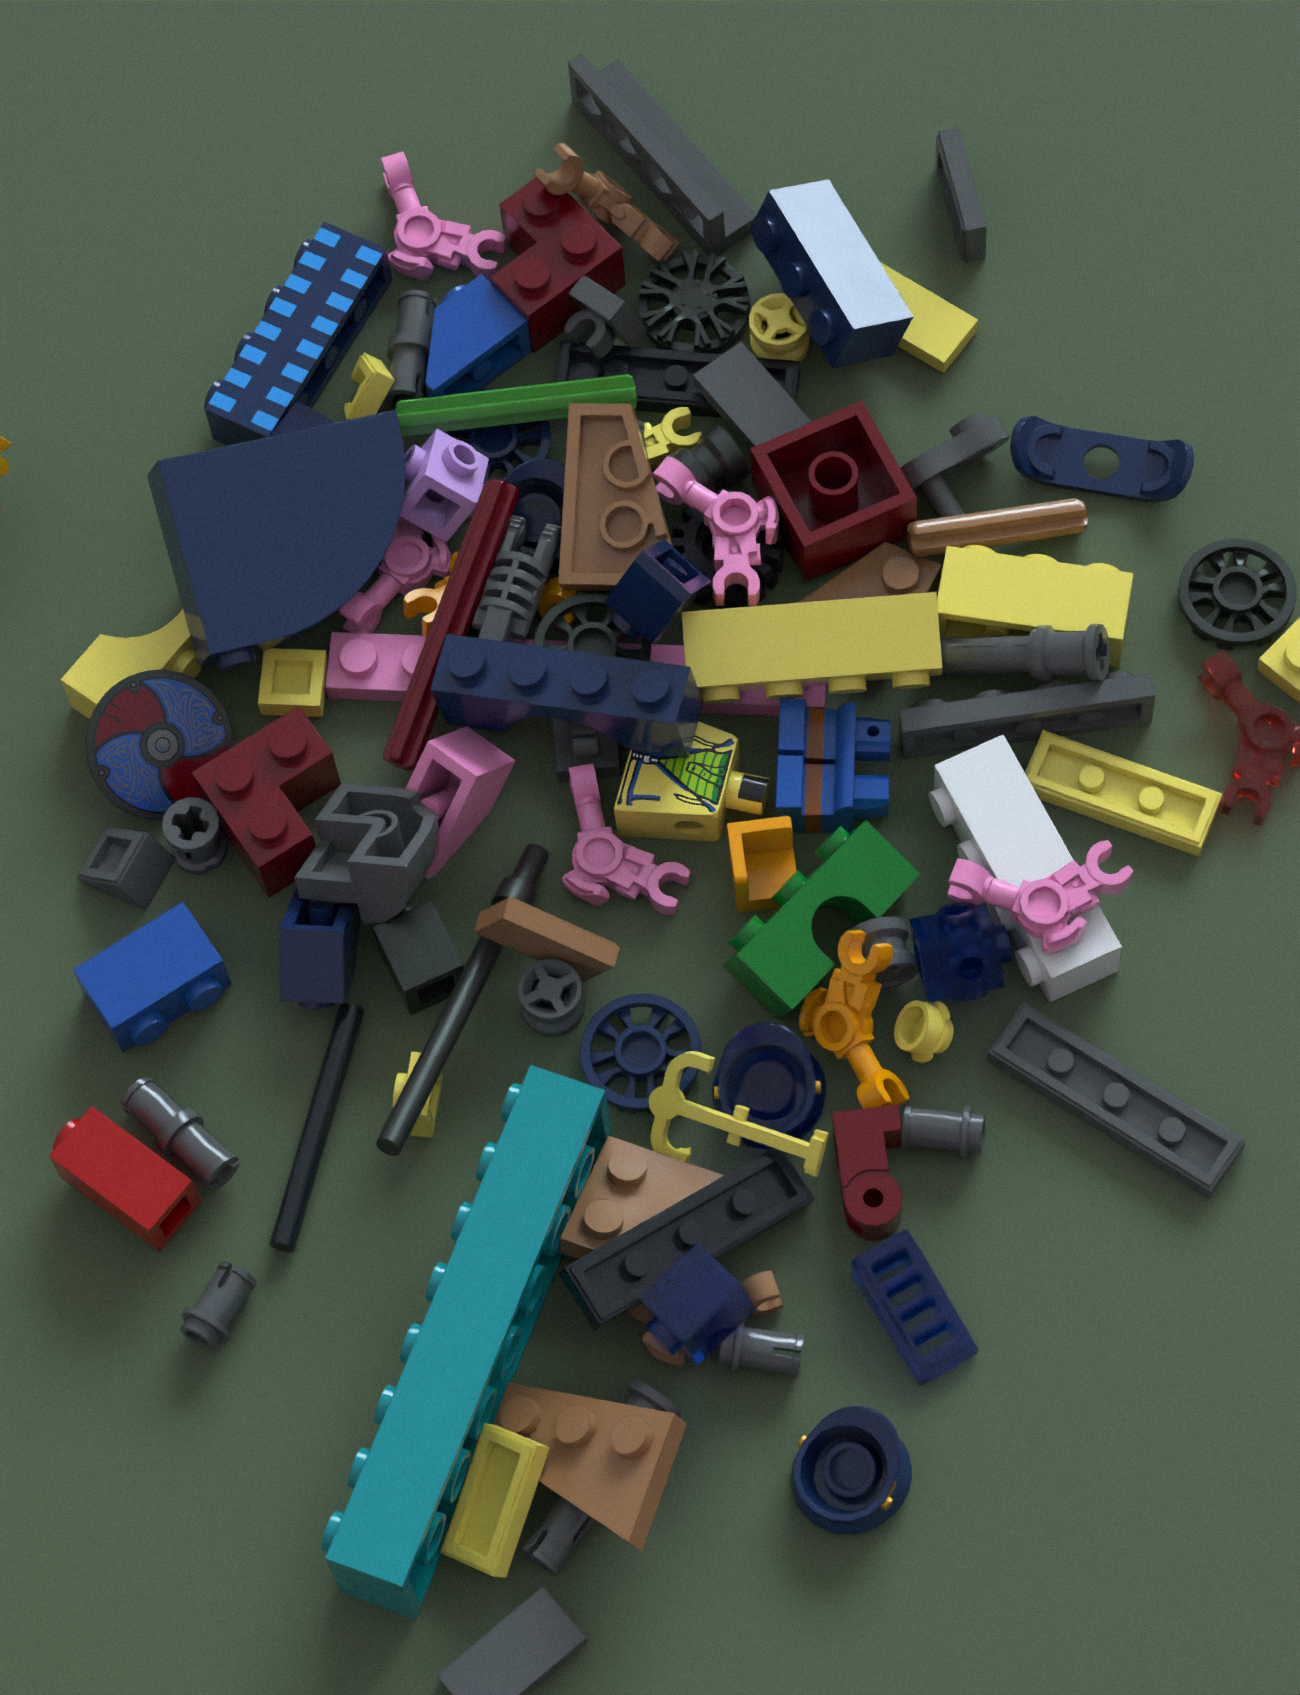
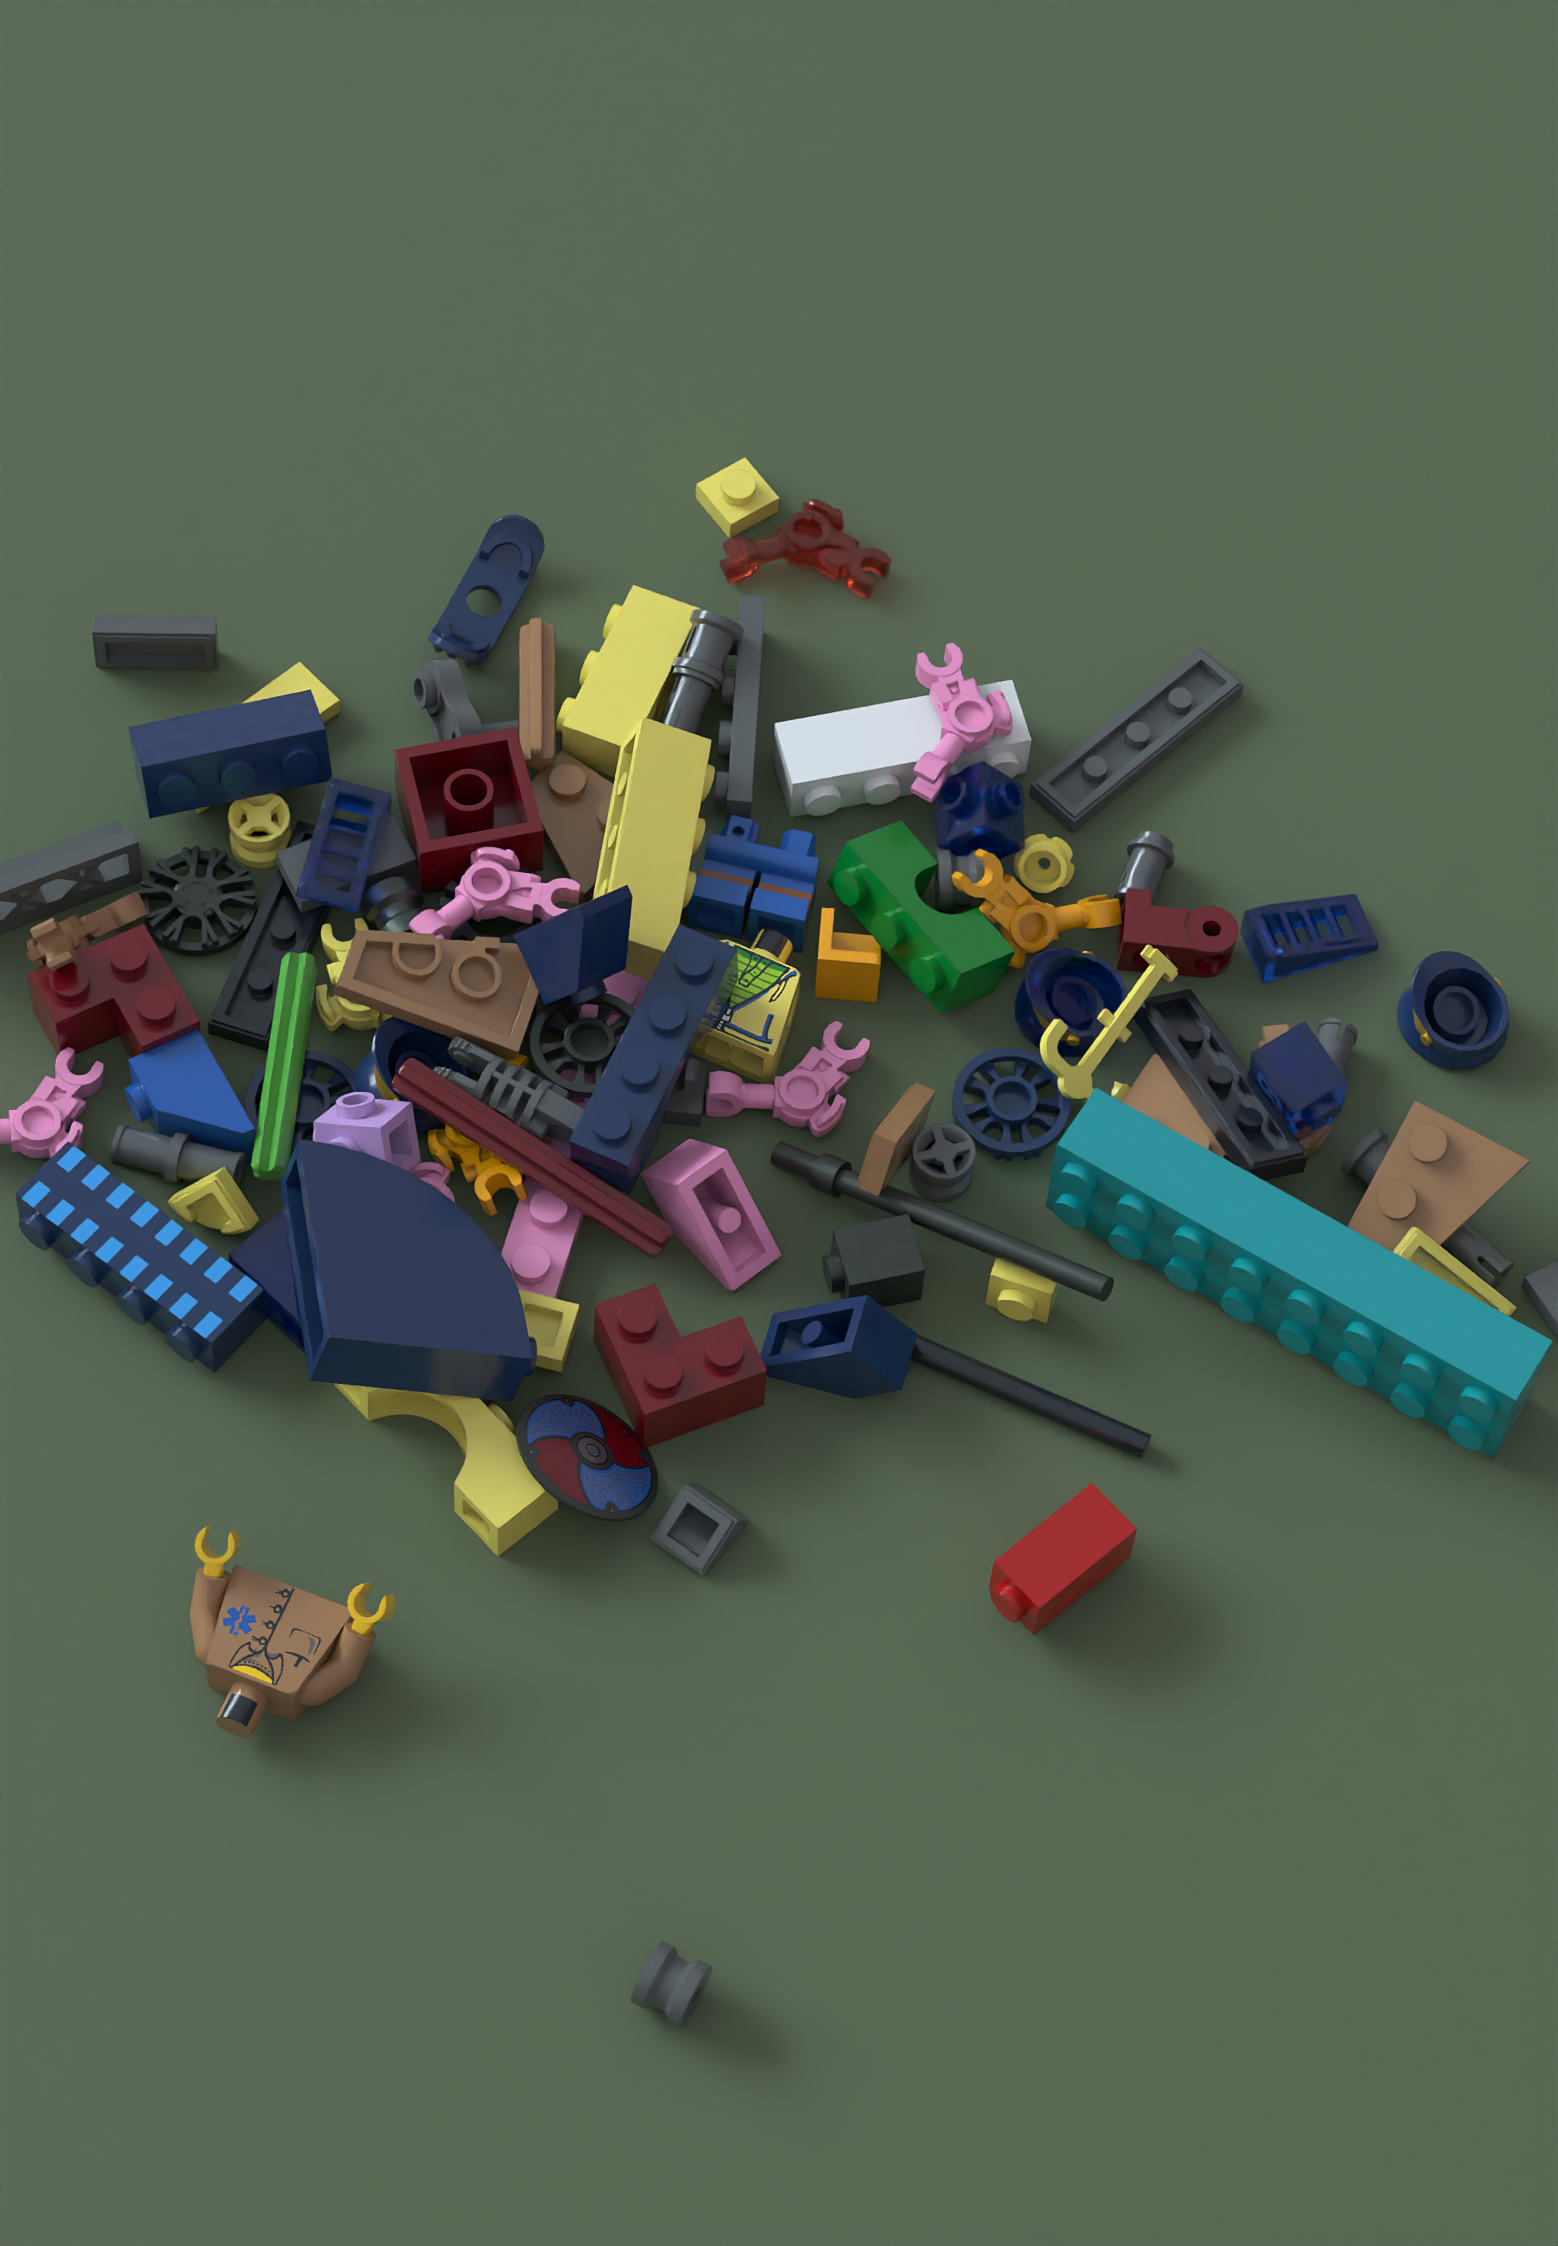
camera: 90 degrees left, 5 degrees down
blue brick [73,902,232,1052] -> none
dark grey pin [121,1076,239,1190] -> none
dark grey bush [162,797,228,875] -> none
dark grey pin [180,1261,257,1350] -> none
dark grey brick [294,783,439,924] -> none
dark grey tile [564,275,647,359] -> none
light yellow tile [1025,730,1222,857] -> none
pearl dark grey wheel [1178,538,1296,651] -> none
none -> clear blue slope [296,777,392,913]

